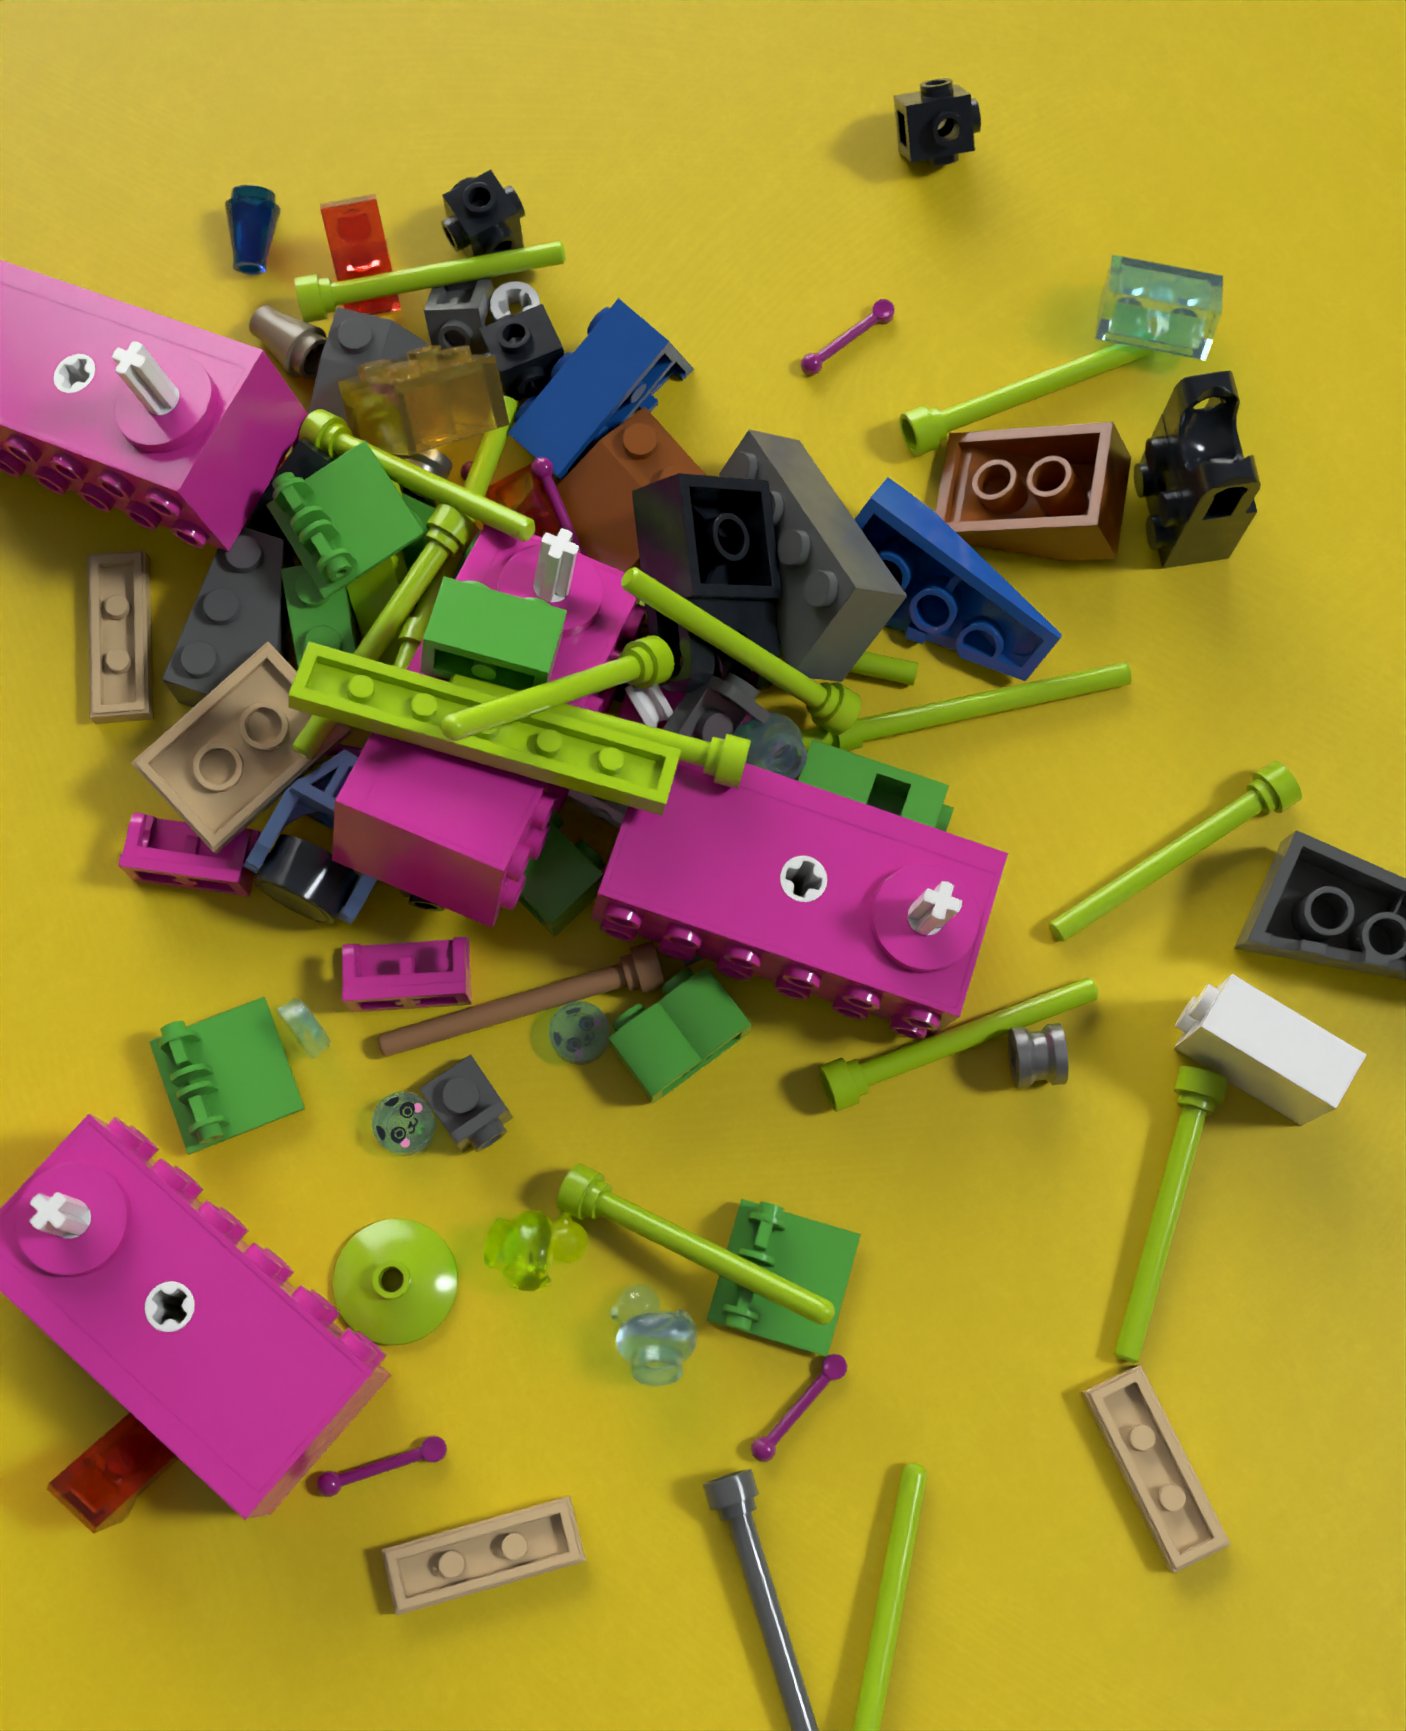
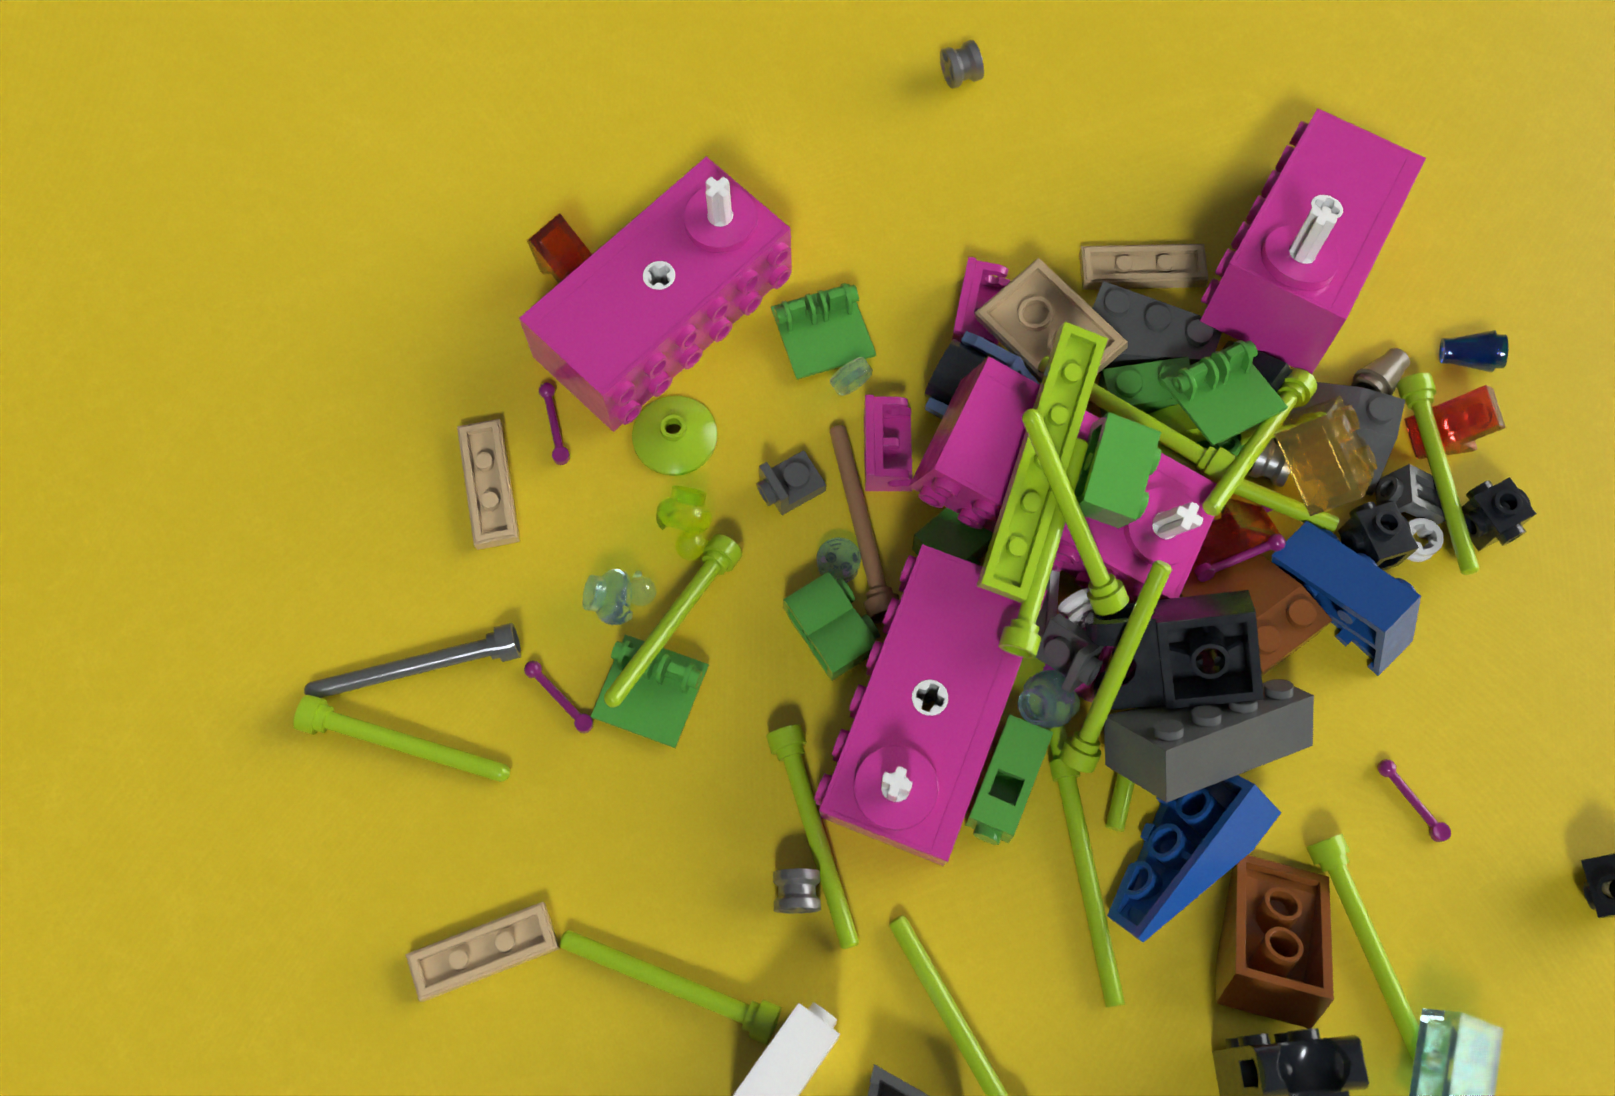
camera: 95 degrees right, 5 degrees down
clear light blue tile [372,1092,436,1156] -> none

